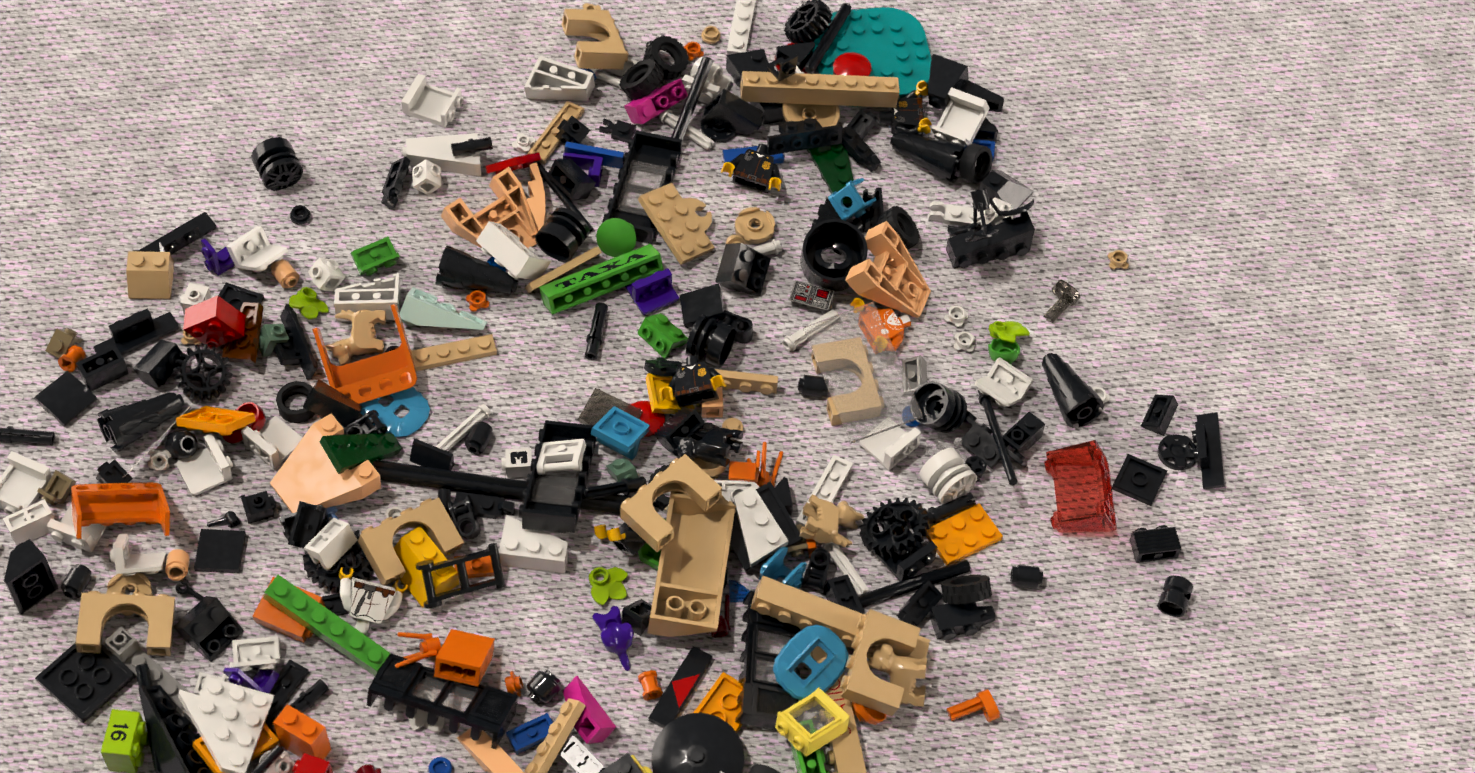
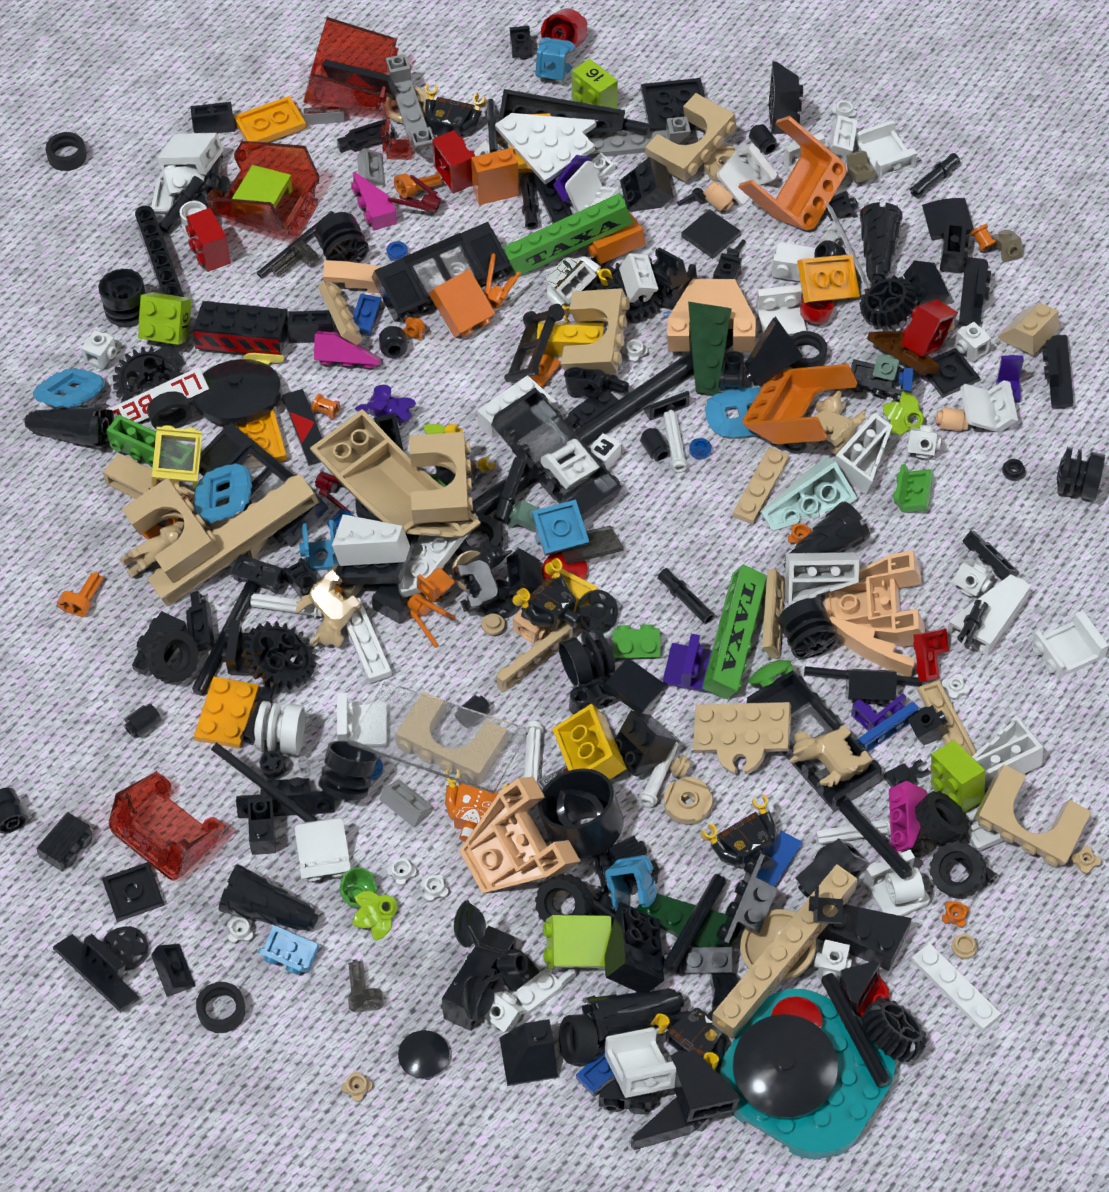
camera: 135 degrees right, 0 degrees up
none -> black tyre [196,982,246,1033]
none -> bracket [258,925,320,975]
none -> black dish [398,1030,449,1080]
none -> lime panel [543,915,611,970]
none -> yellow slope [552,704,627,780]
none -> black slope [604,902,664,993]
none -> black axle [663,874,726,973]
none -> clear blue tile [689,438,712,460]
none -> black dish [733,1014,838,1120]
none -> tan animal [789,724,872,787]
none -> blue plate [898,368,913,391]
none -> lime brick [930,740,985,812]

